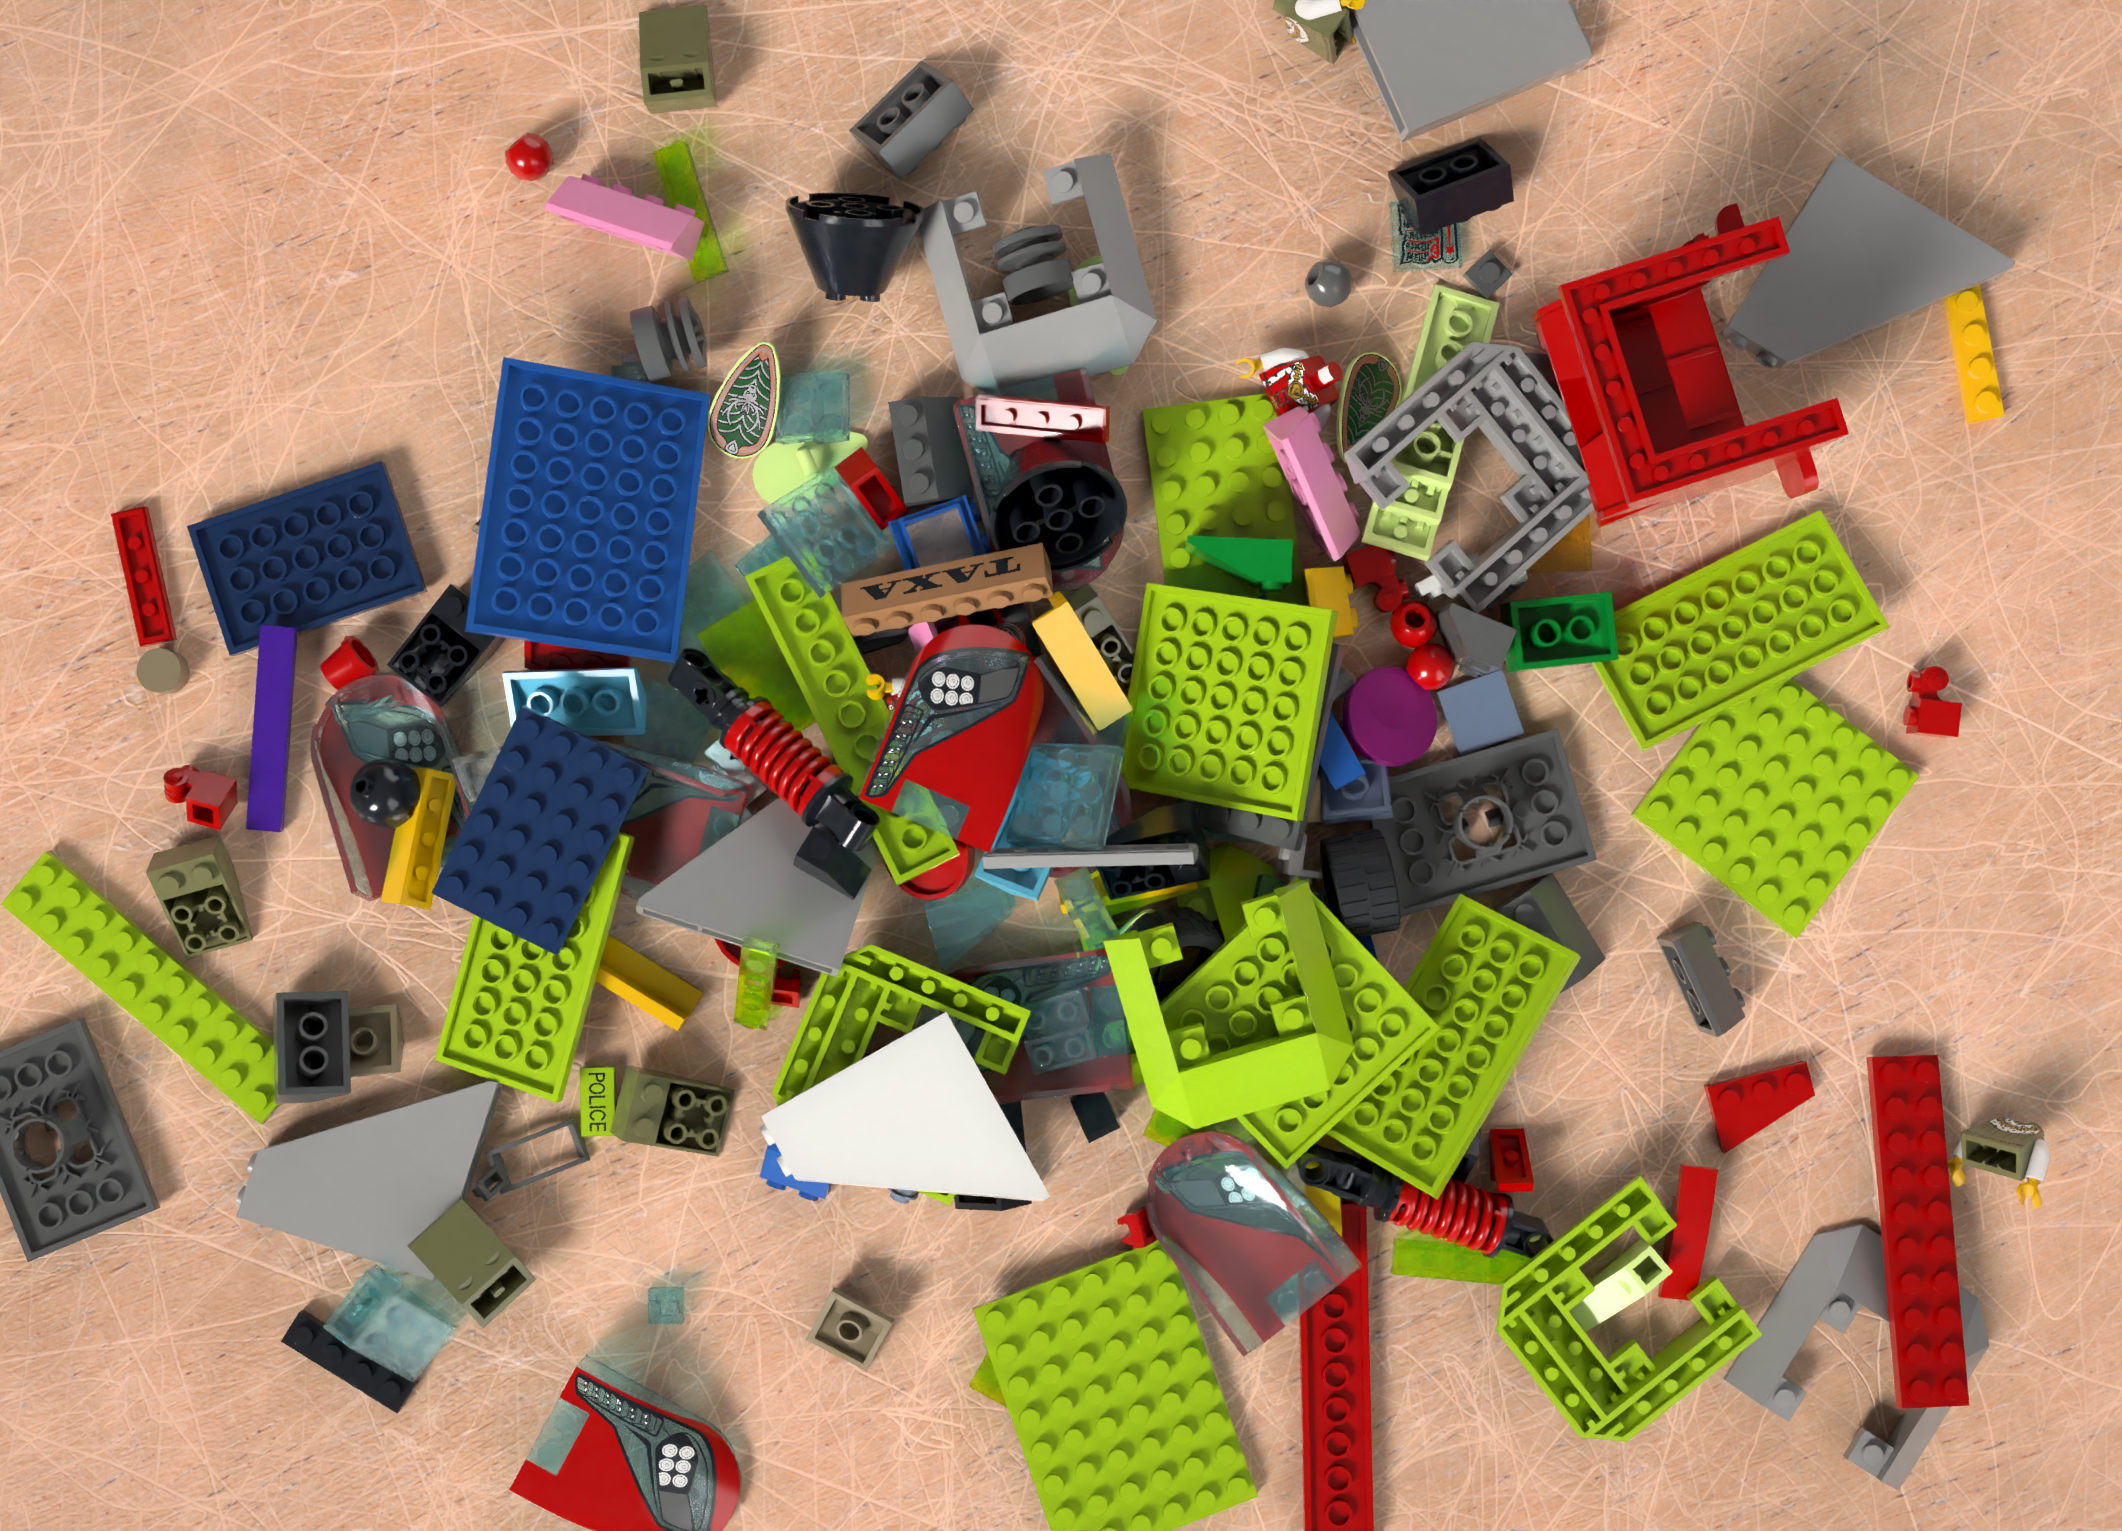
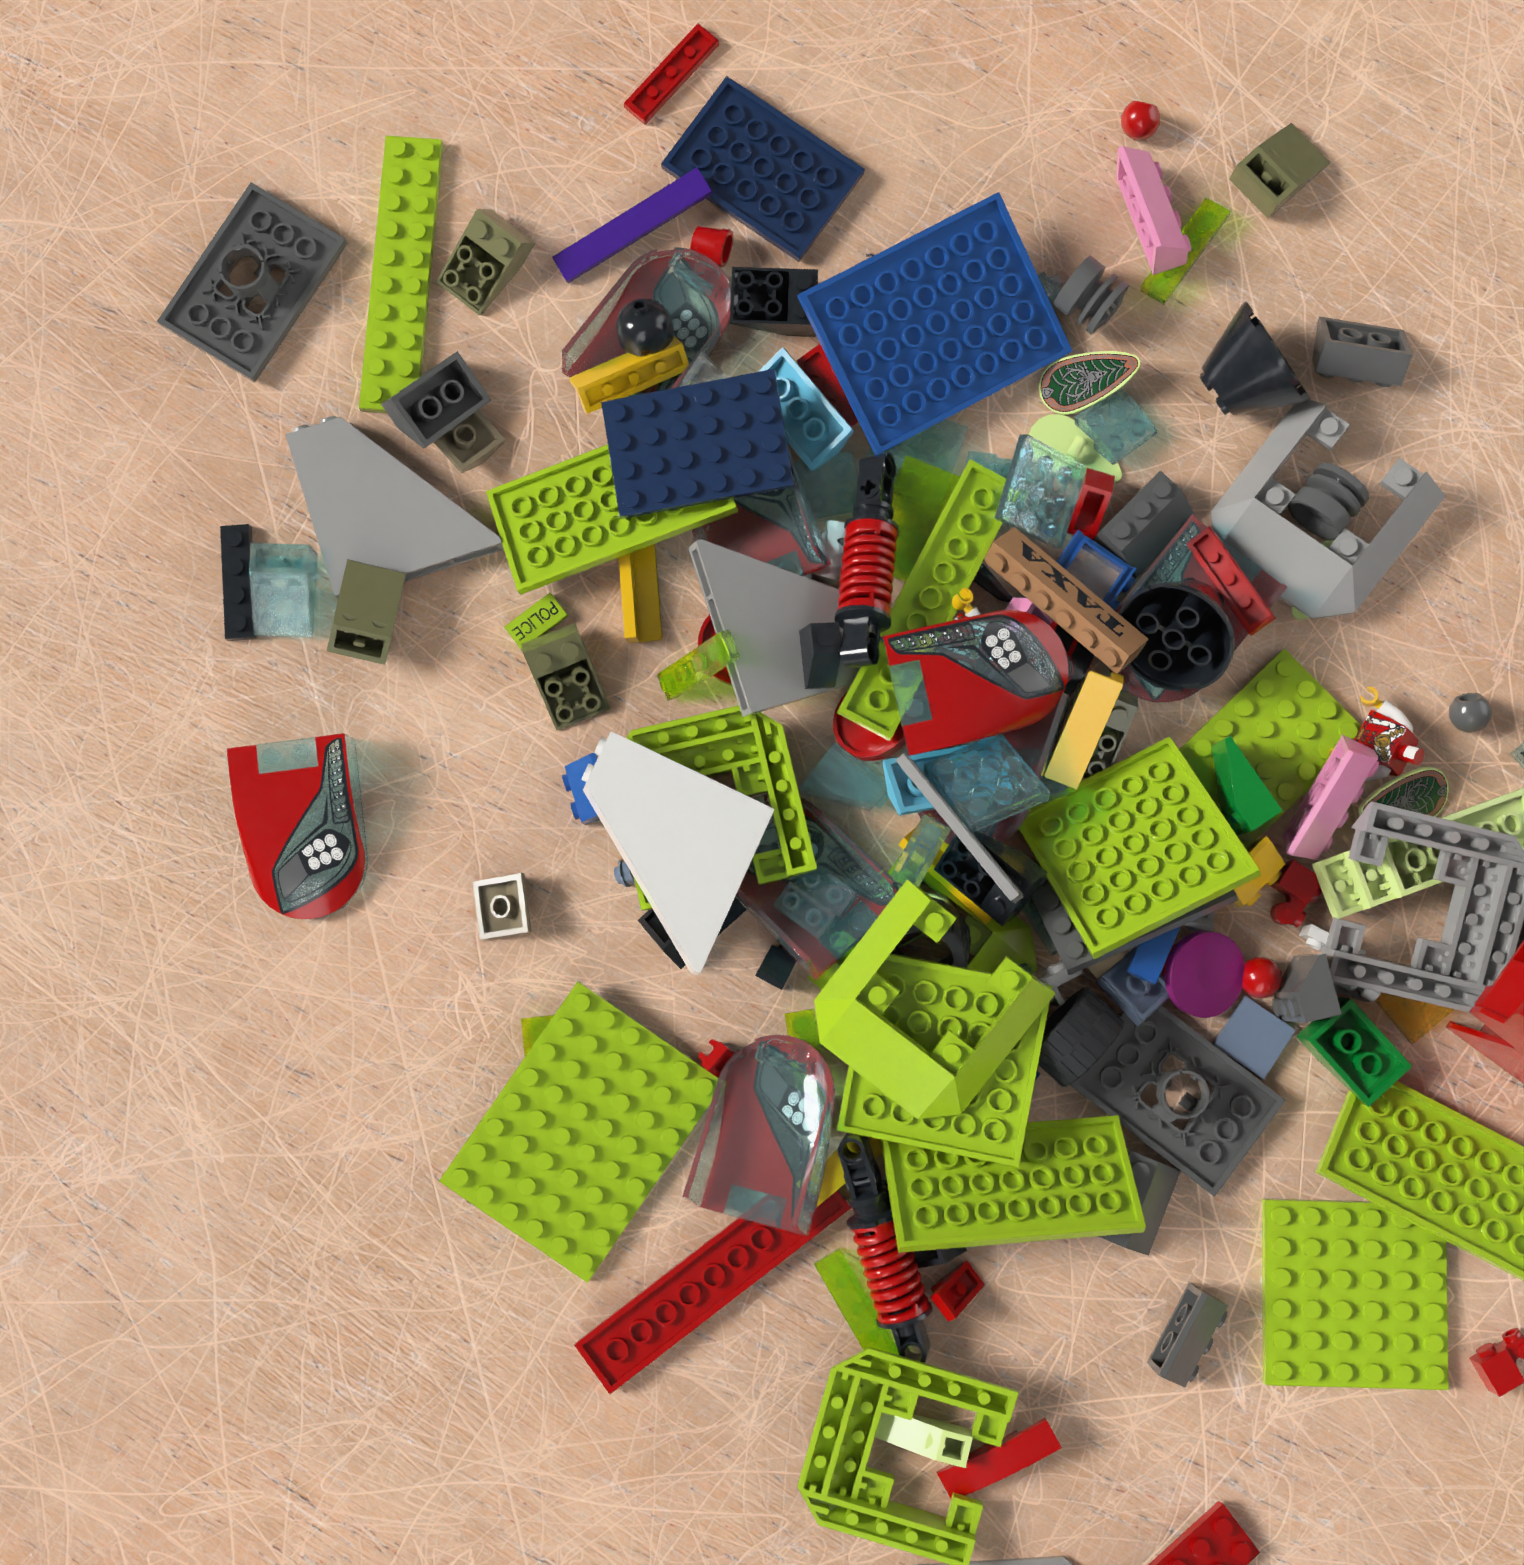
camera: 60 degrees right, 5 degrees down
dark tan piece [137,648,189,694] -> none
red brick [163,765,238,830] -> none
dark grey sword [472,1118,590,1201] -> none
clear light blue tile [648,1287,684,1324] -> none
red tile [764,968,801,1008] -> none
red piece [1389,600,1437,648] -> none
red wing [1704,1061,1815,1154] -> none

